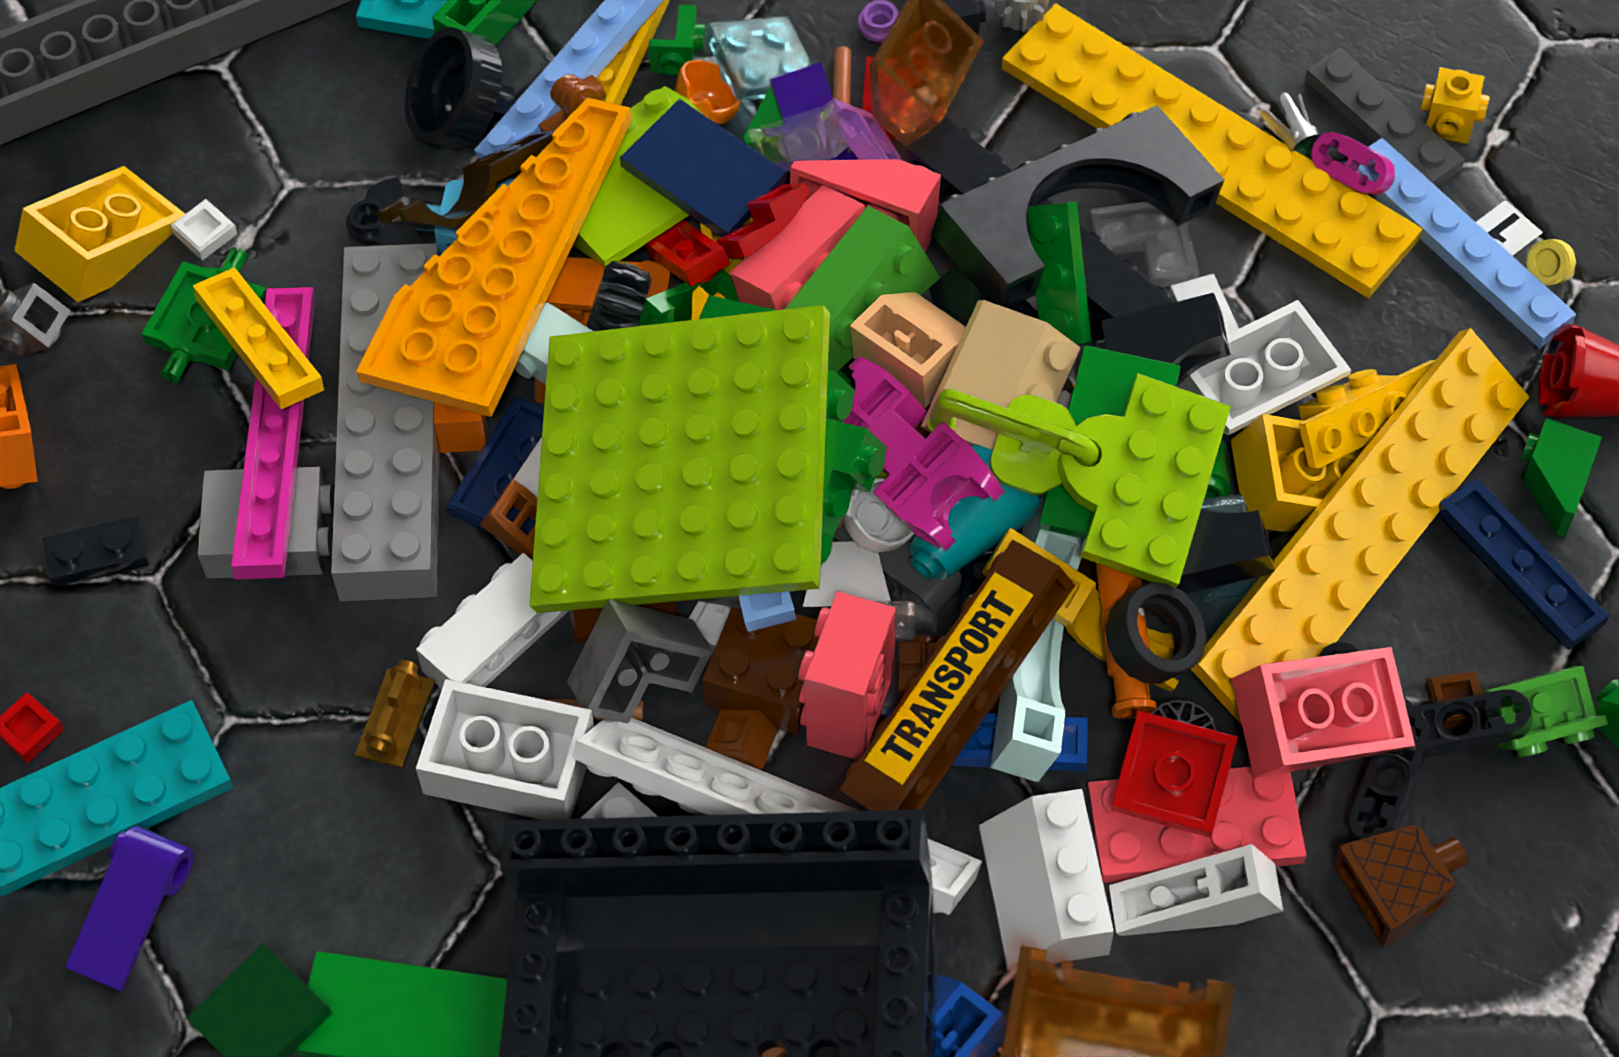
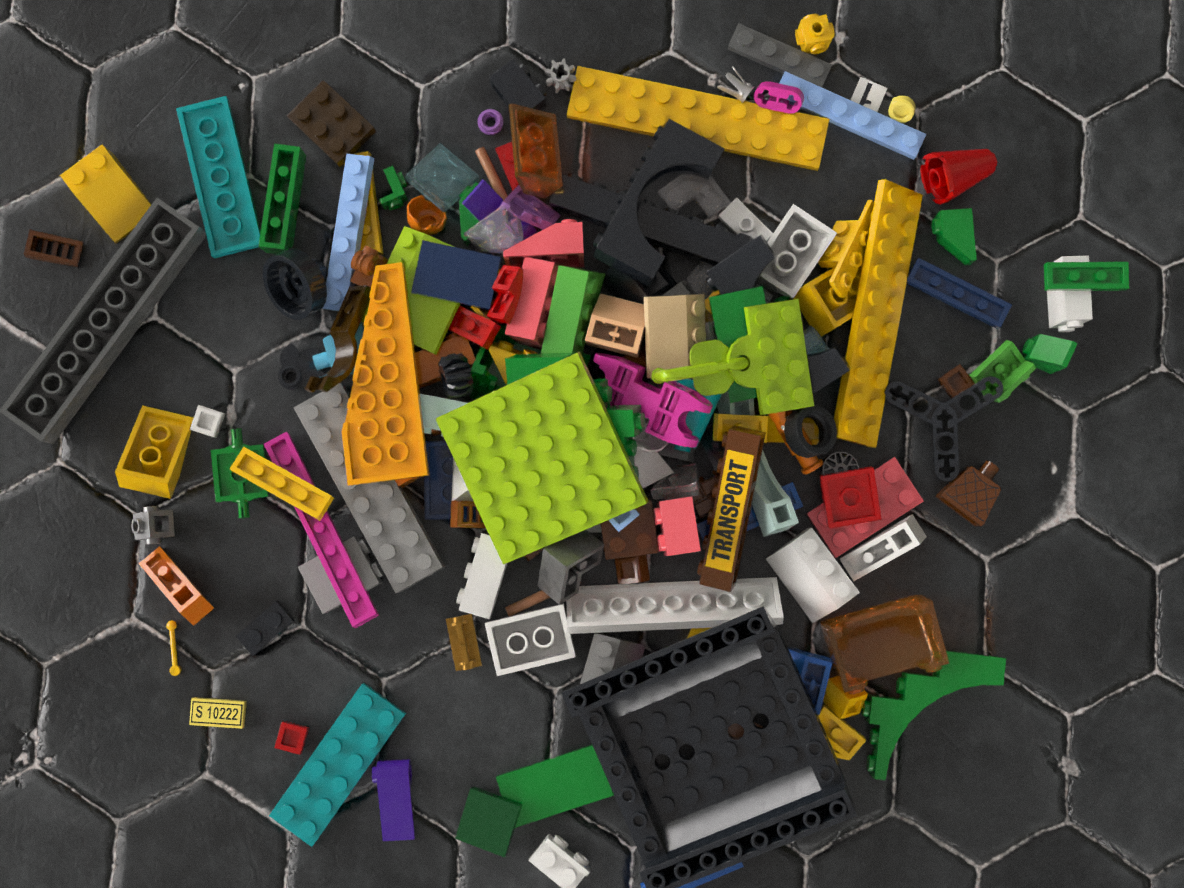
camera: 25 degrees left, 25 degrees up
green plate [1027,201,1092,344] -> none
coral slope [1232,647,1415,778] -> none

